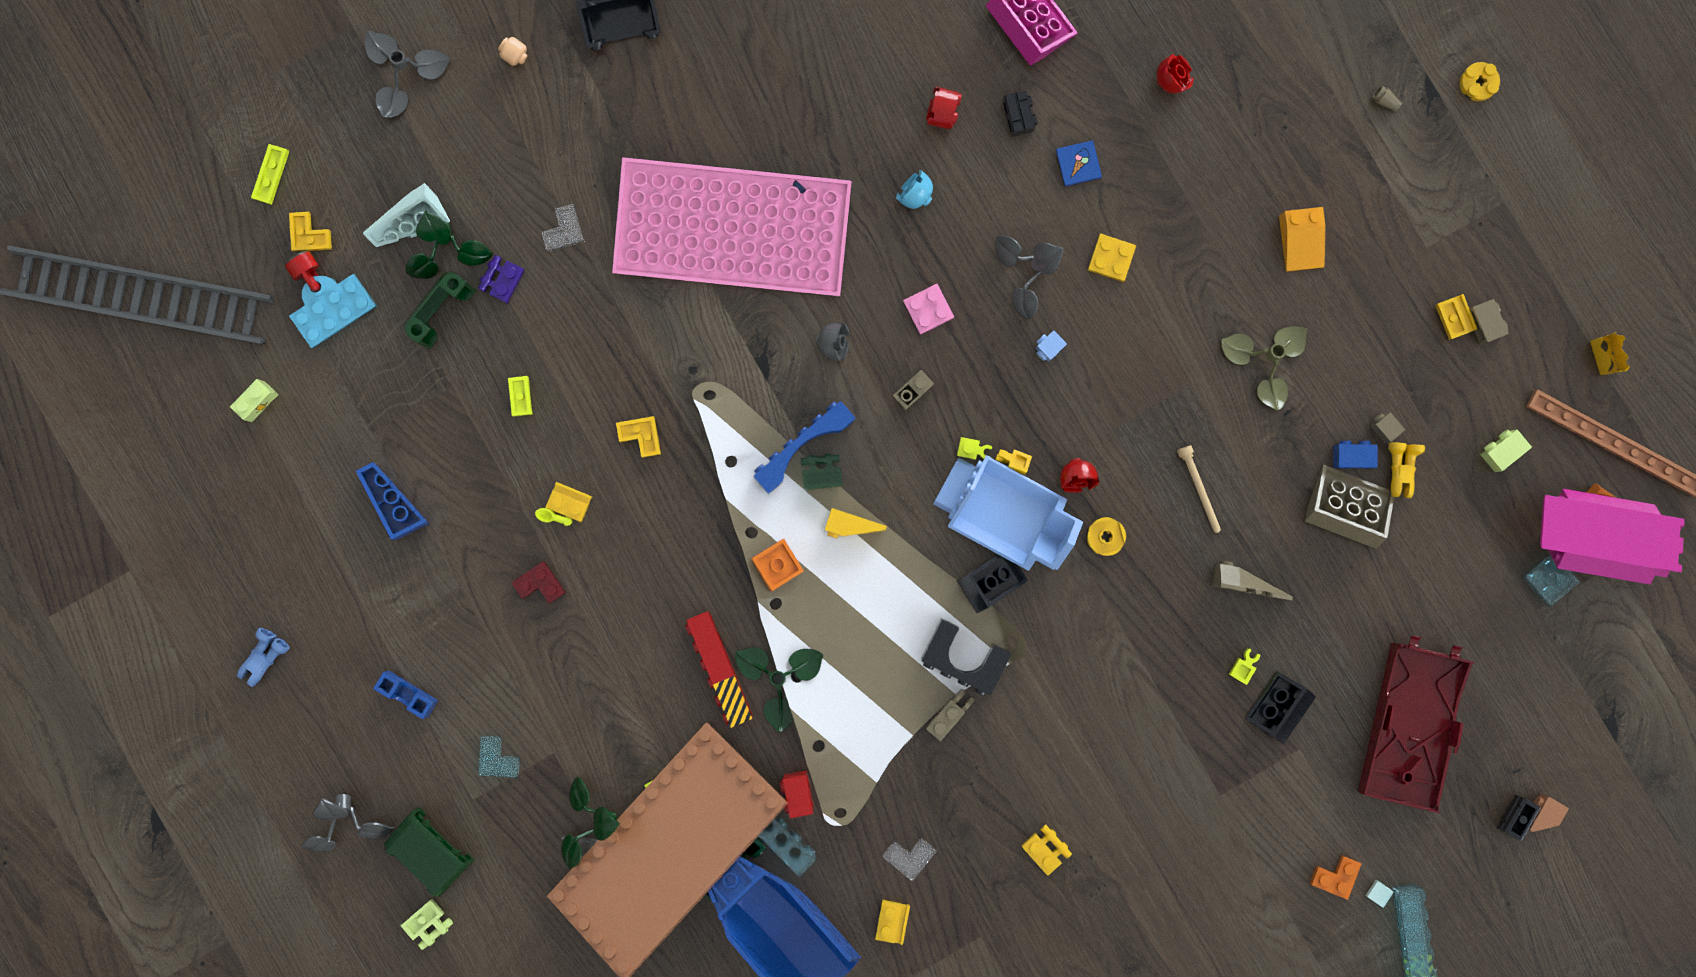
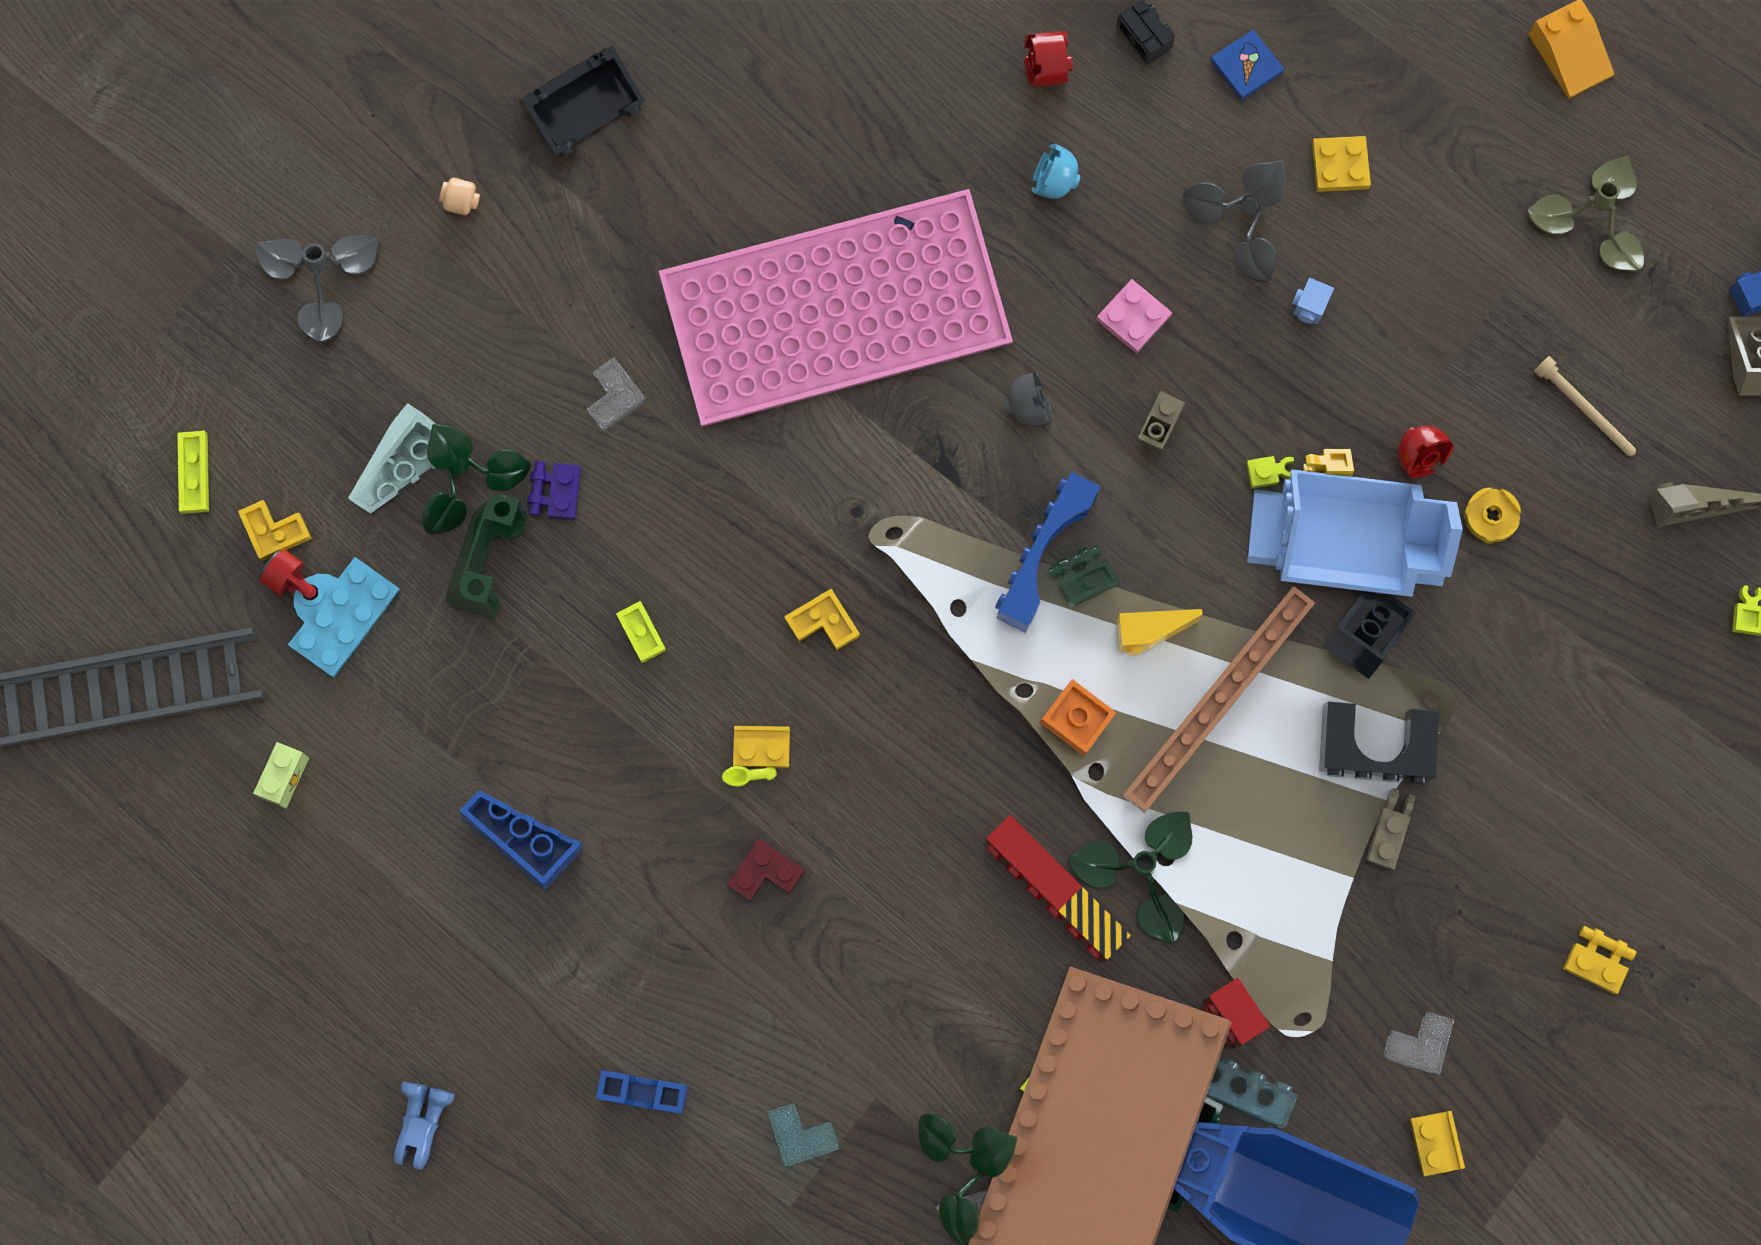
camera: 15 degrees left, 10 degrees down
none -> nougat plate [1123,586,1315,813]

